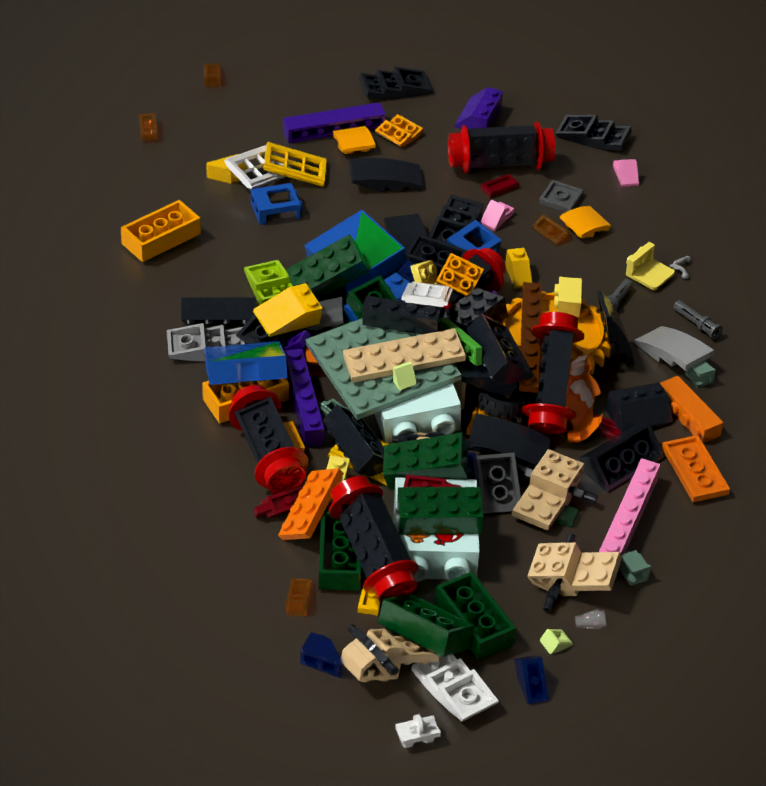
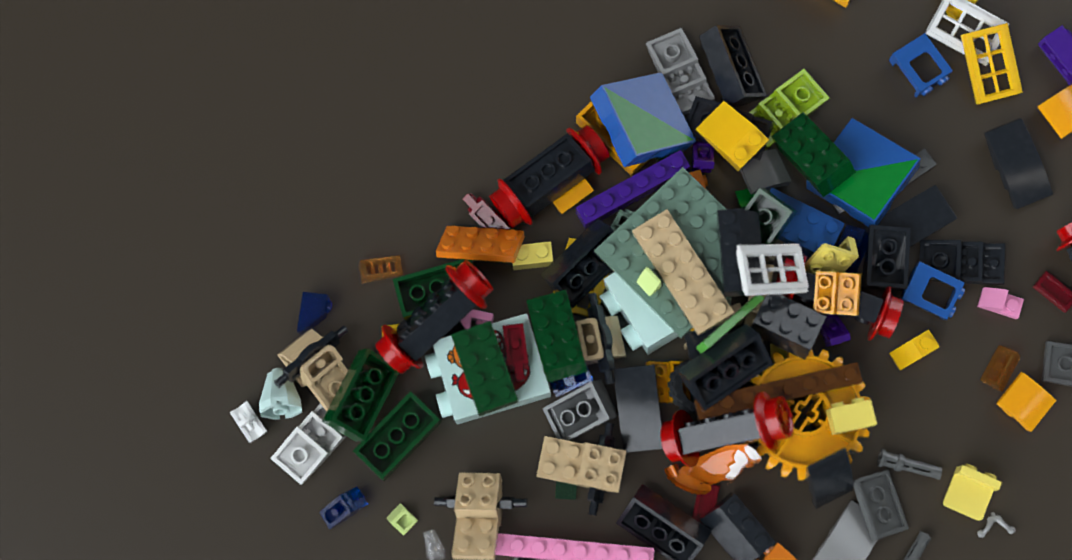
camera: 80 degrees right, 35 degrees up
none -> light aqua cone [259,368,302,420]
none -> dark grey tile [853,469,909,541]

